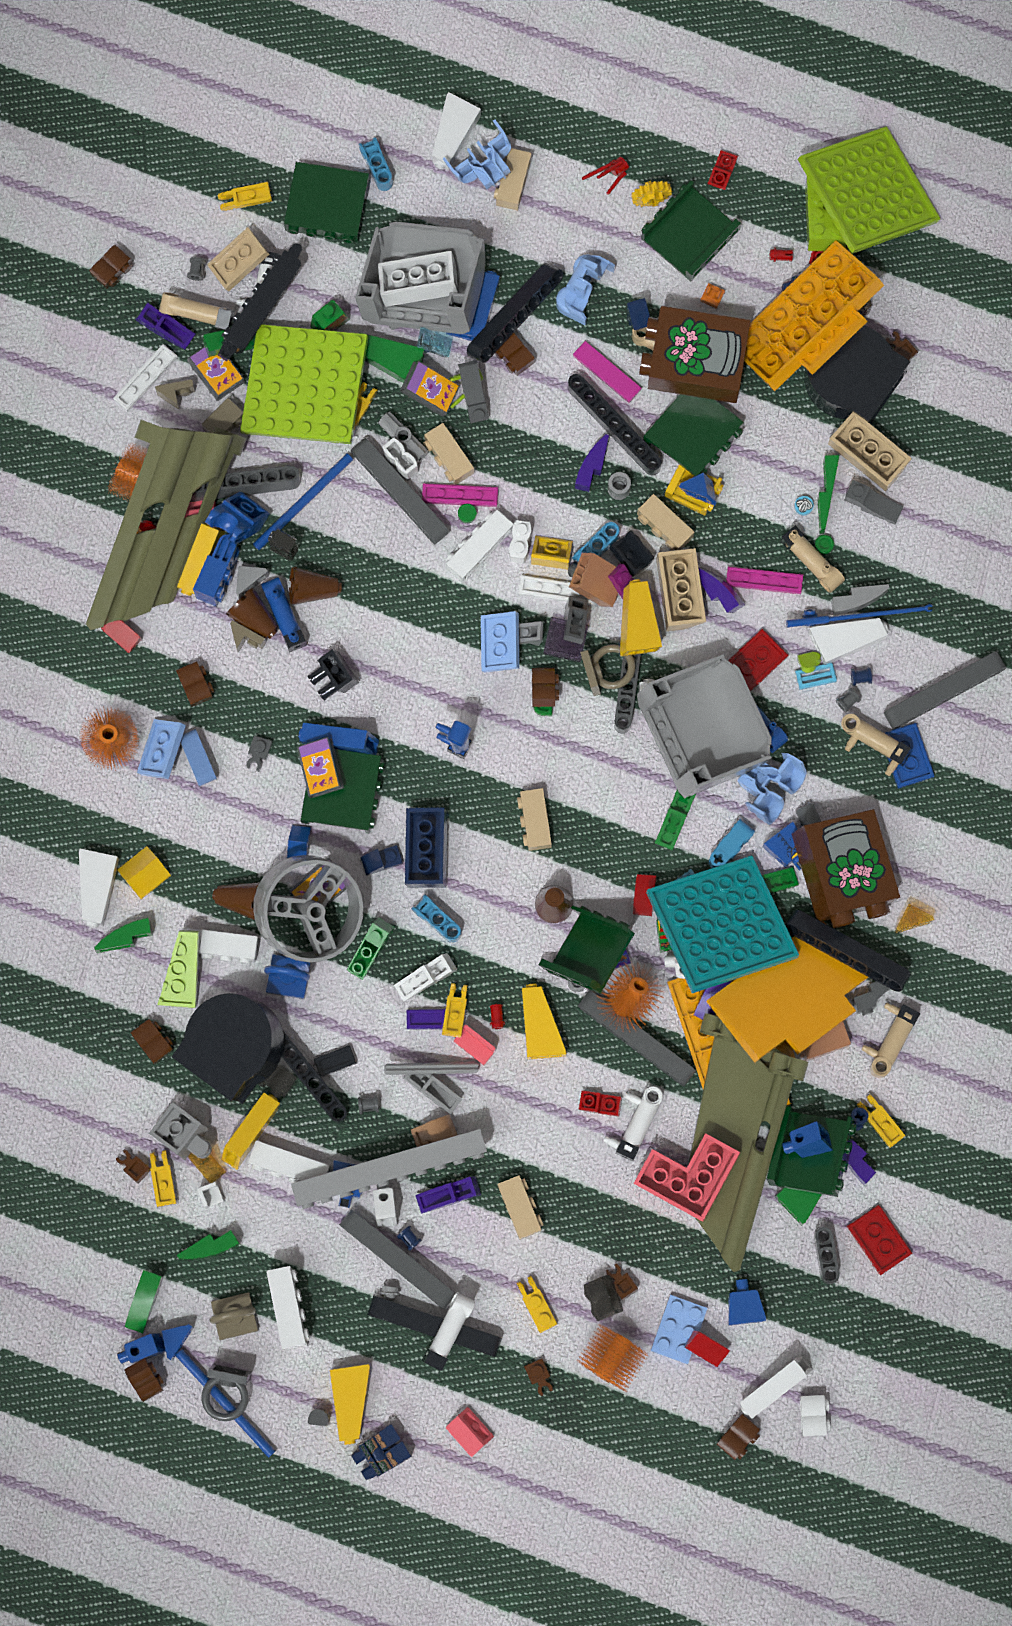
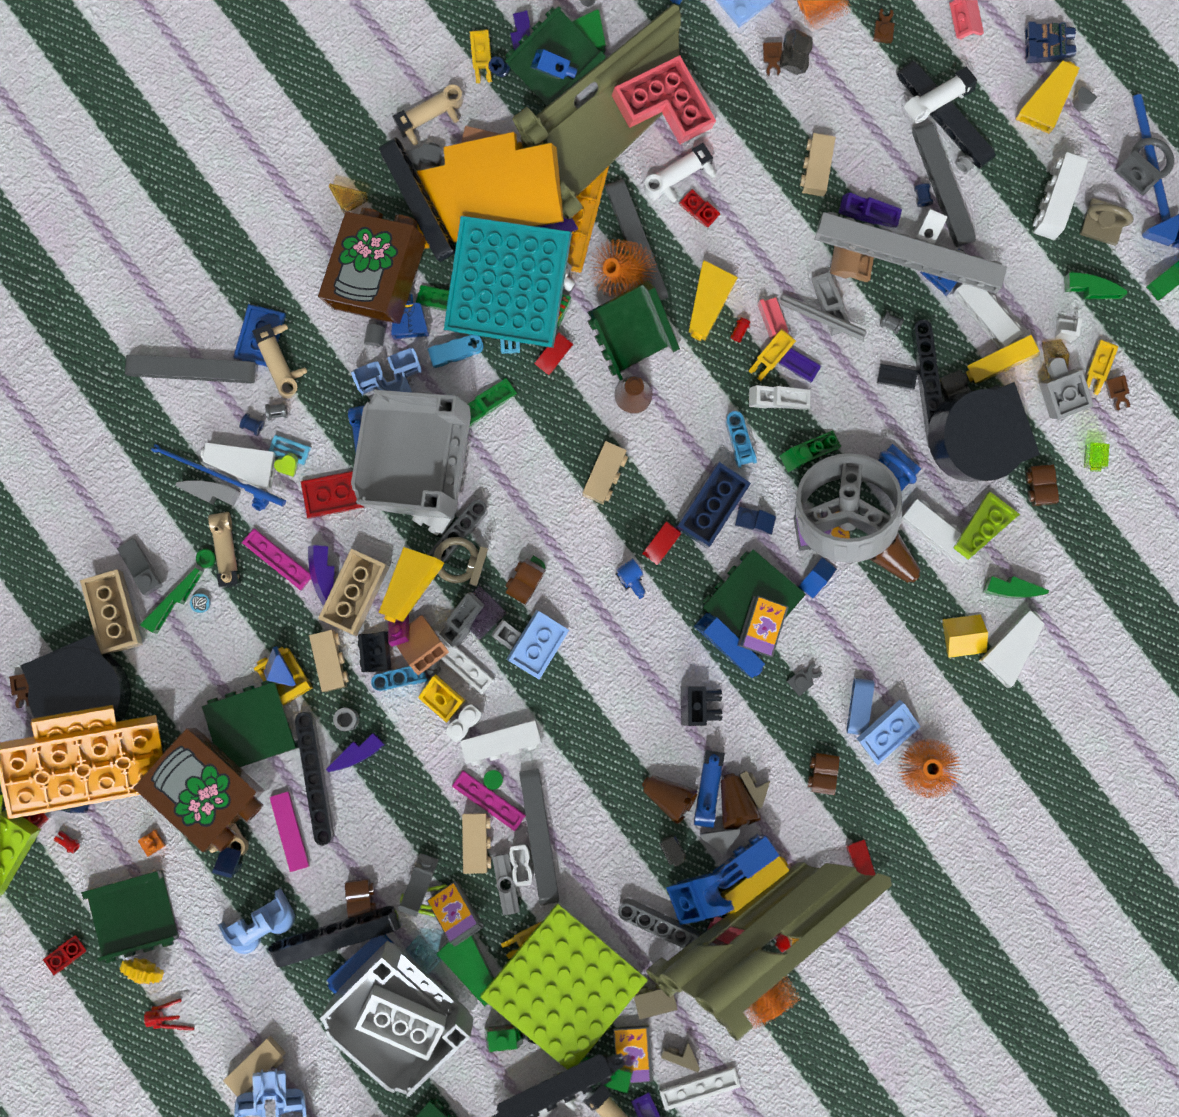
camera: 145 degrees left, 5 degrees up
blue piece [253,453,353,550] -> none
yellow hinge [516,1276,557,1333] -> none
none -> red slope [642,521,682,565]
none -> clear neon green brick [1084,442,1110,472]

